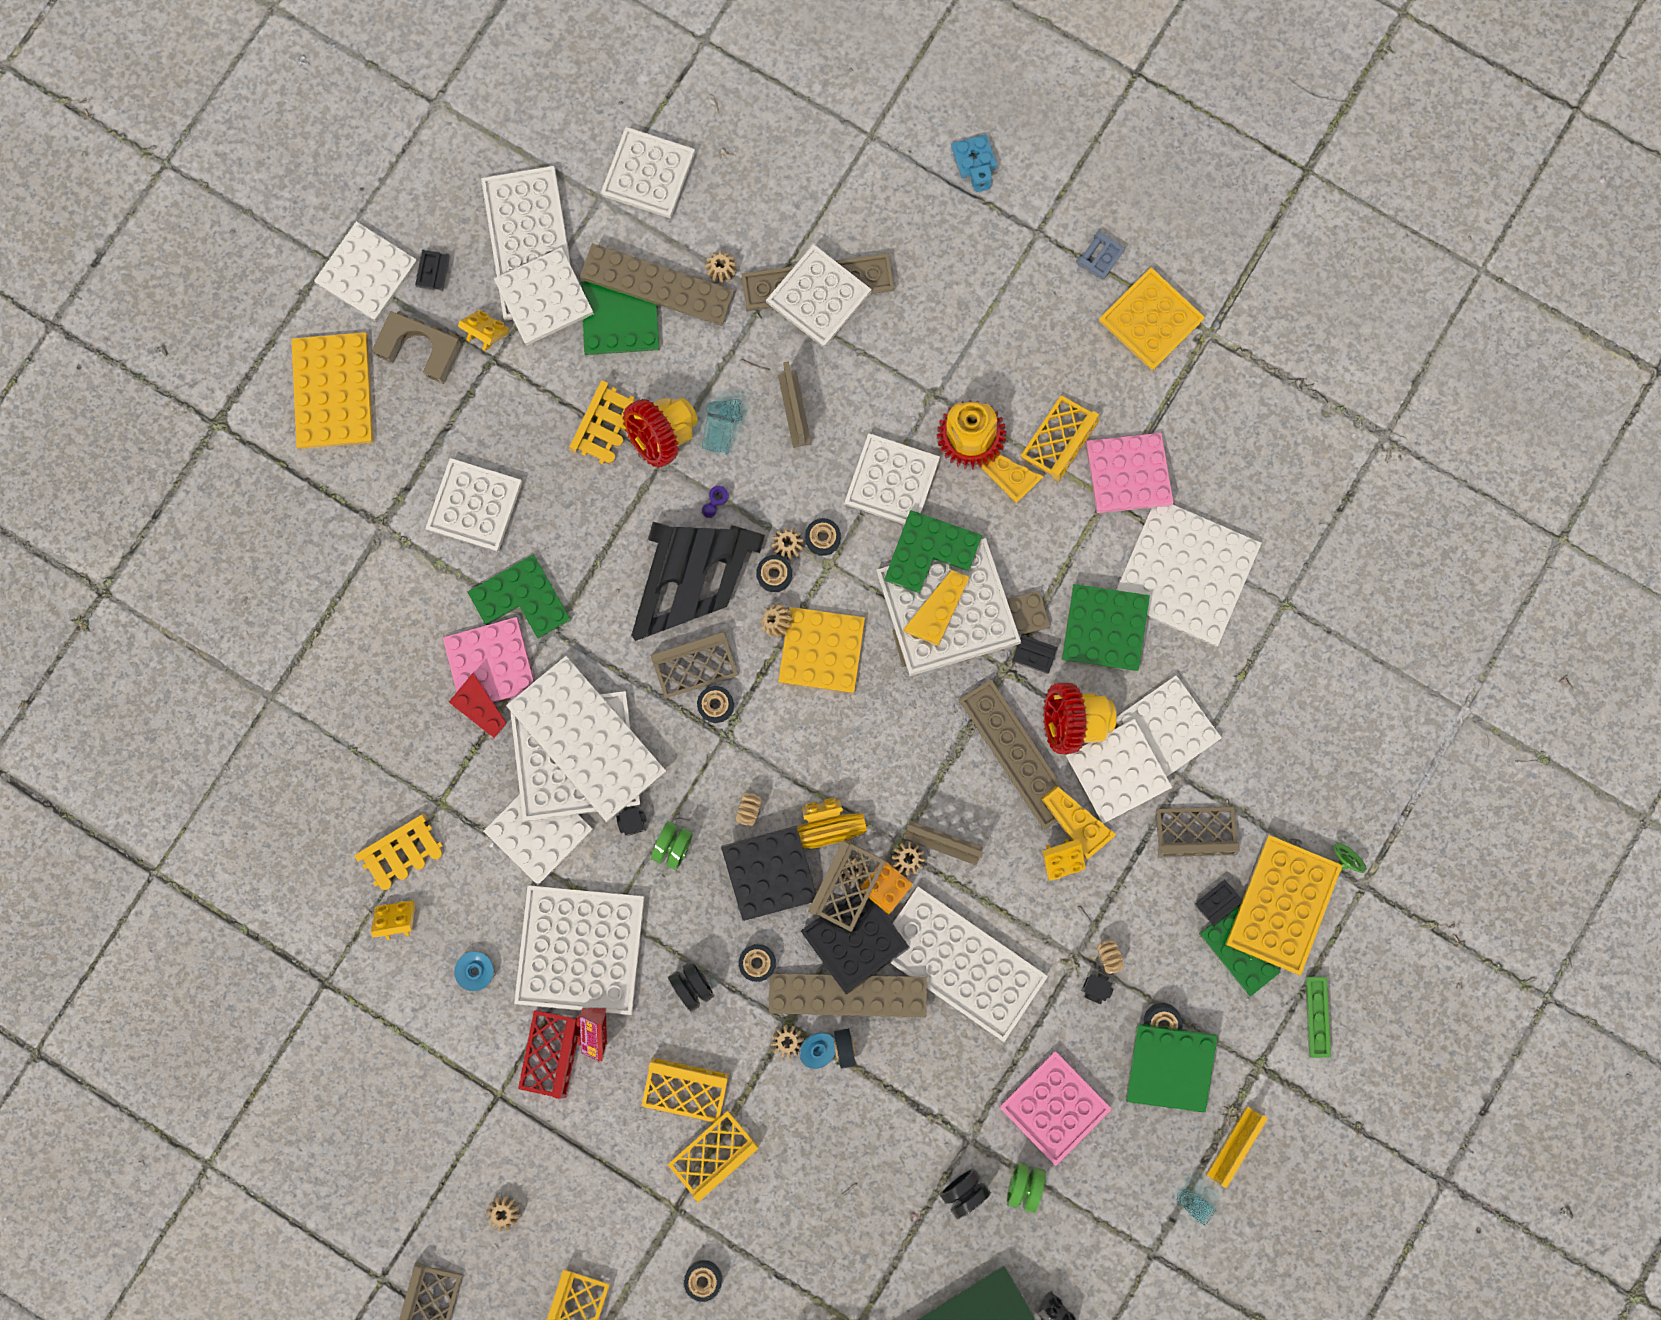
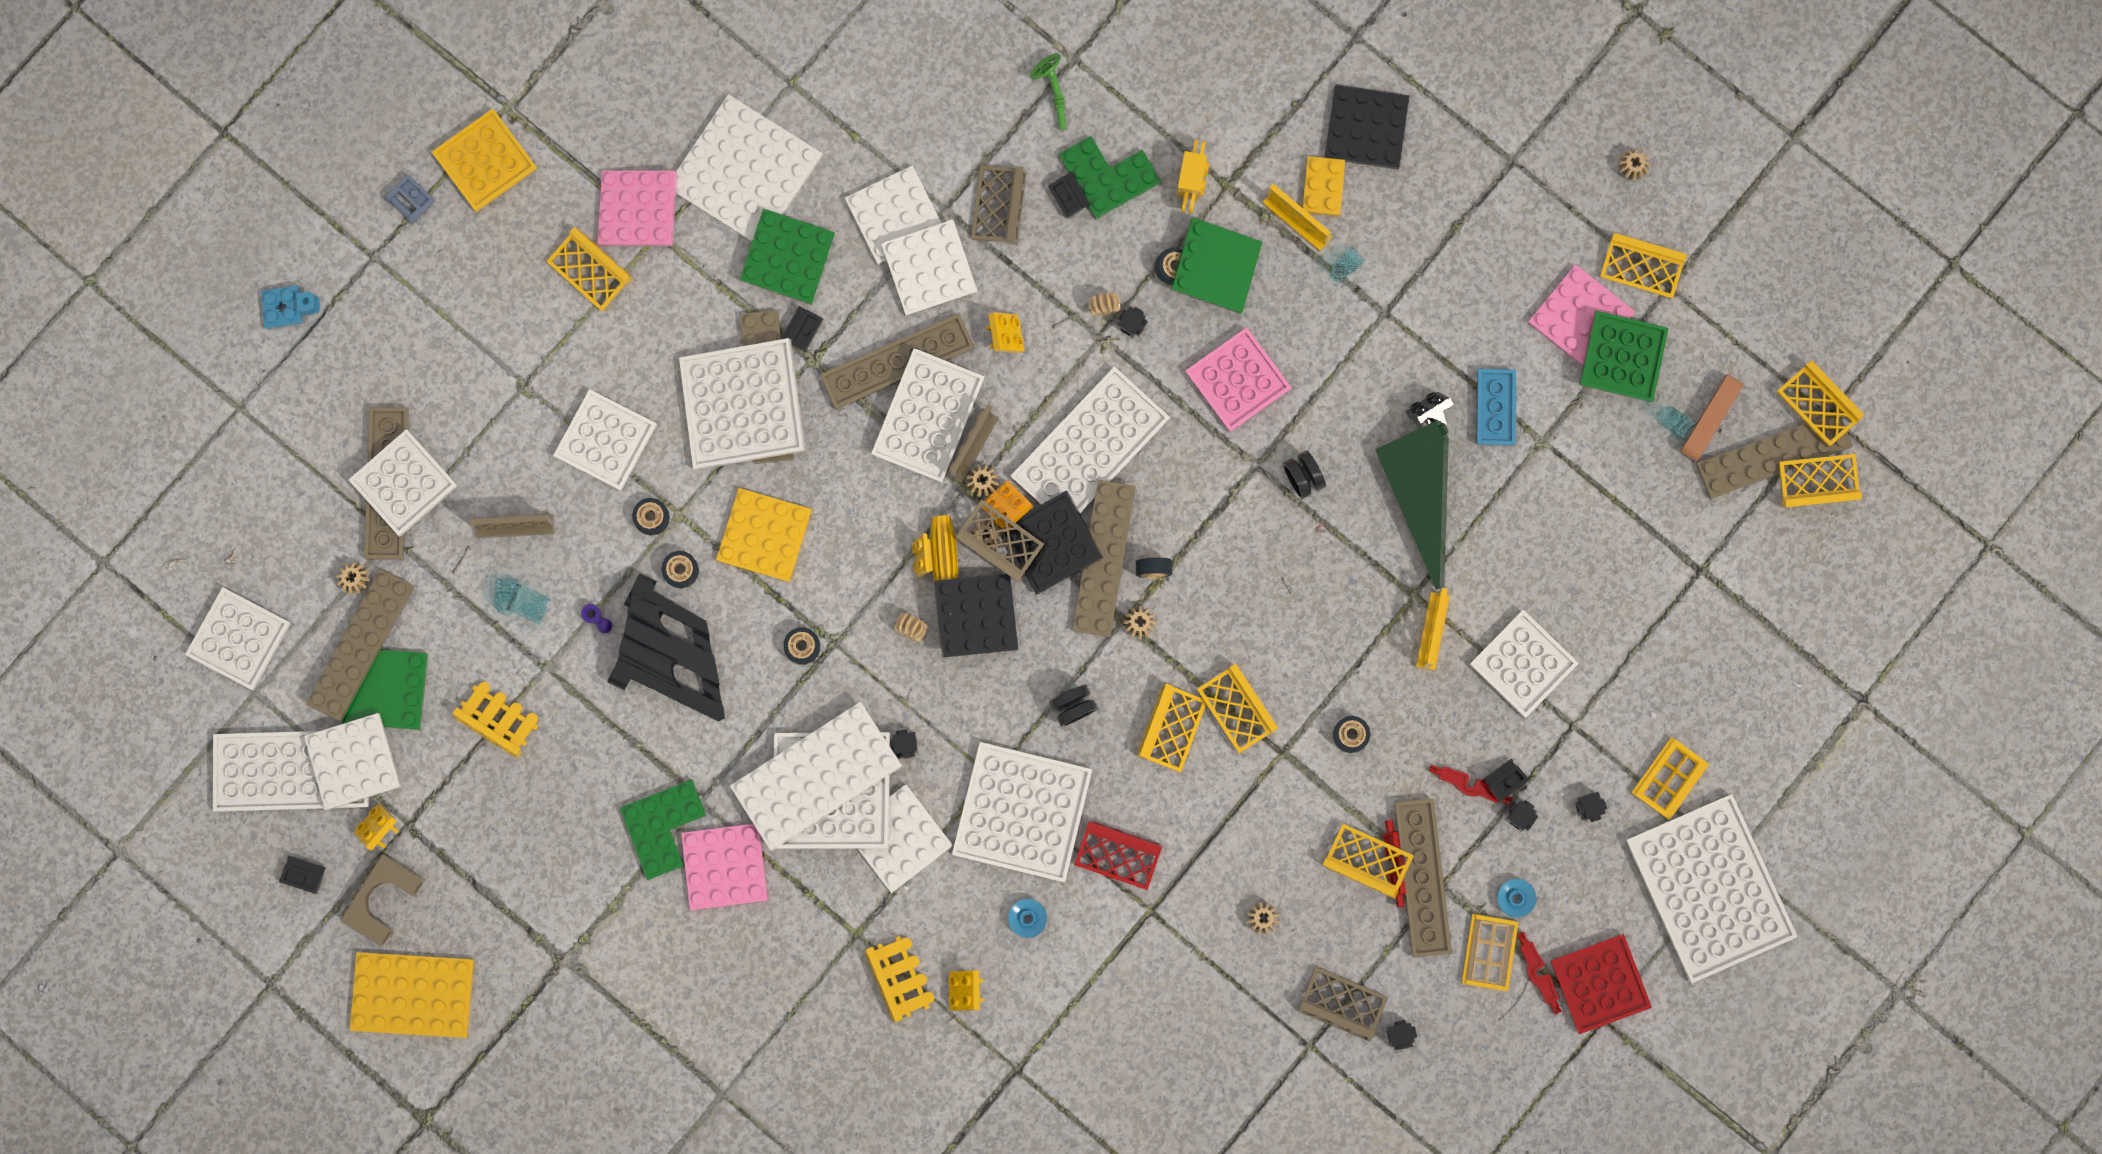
camera: 85 degrees left, 0 degrees up
white plate [314,222,418,322] -> none
white plate [425,458,523,552] -> none
red wing [449,672,507,738] -> none
red slope [577,1008,607,1061] -> none
red piece [622,398,698,468] -> none
dark tan fence [650,632,738,699] -> none
bright green wheel [651,821,694,871] -> none
wheel [738,944,776,982] -> none
tan gear [760,604,793,637] -> none
tan gear [771,527,804,560] -> none
dark azure dish [799,1032,836,1069] -> none
green plate [884,510,982,594] -> none
yellow wing [903,570,969,646] -> none
yellow piece [937,400,1006,470] -> none
yellow wing [981,455,1043,504] -> none
bright green wheel [1006,1162,1046,1214] -> none
yellow wing [1041,786,1116,859] -> none
red piece [1042,682,1117,754] -> none
yellow plate [1225,835,1343,976] -> none
bright green plate [1305,977,1331,1058] -> none
none -> white plate [871,348,985,483]
none -> yellow brick [1177,139,1210,214]
none -> yellow plate [1303,156,1345,217]
none -> black plate [1324,84,1410,170]

